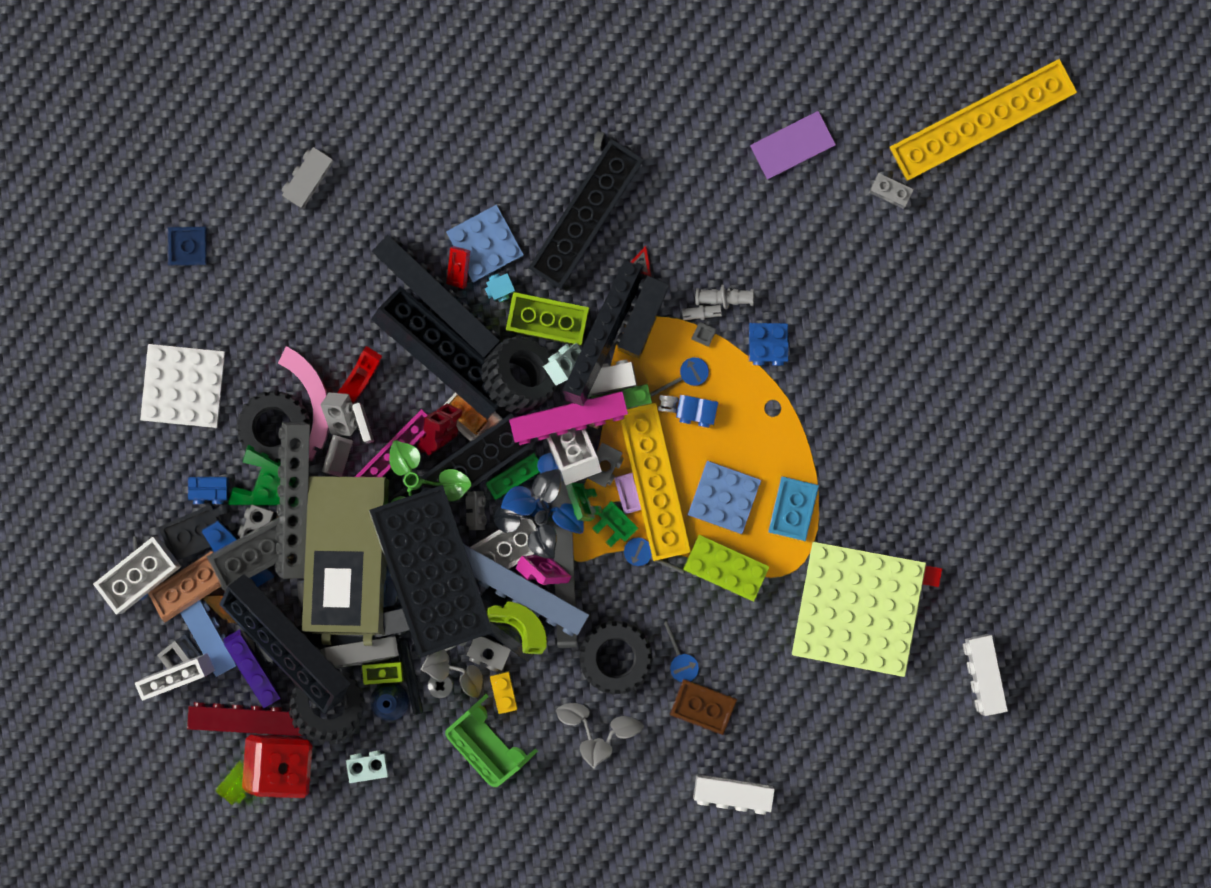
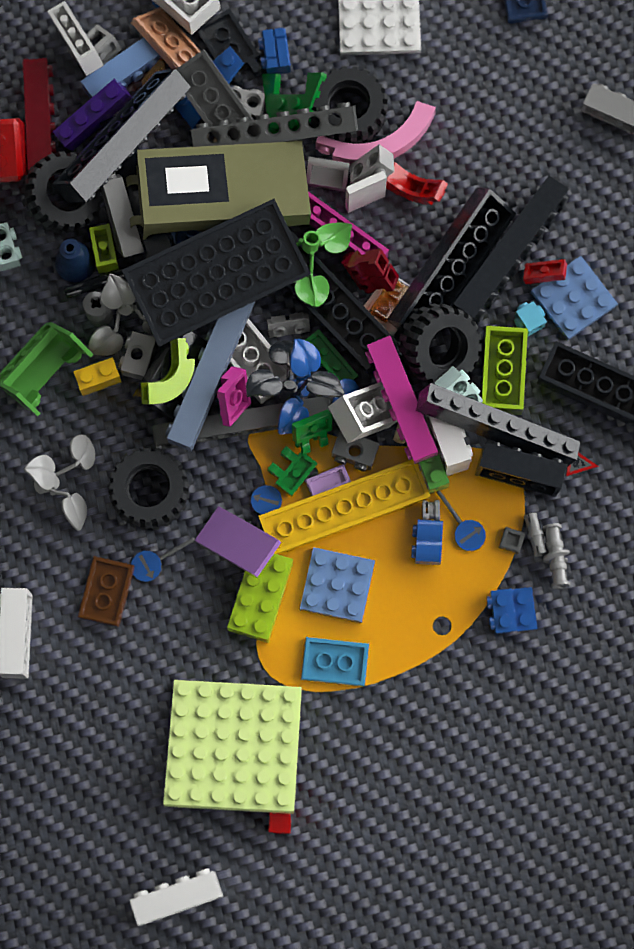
camera: 85 degrees right, 10 degrees down
none -> medium lavender tile [195,506,281,577]

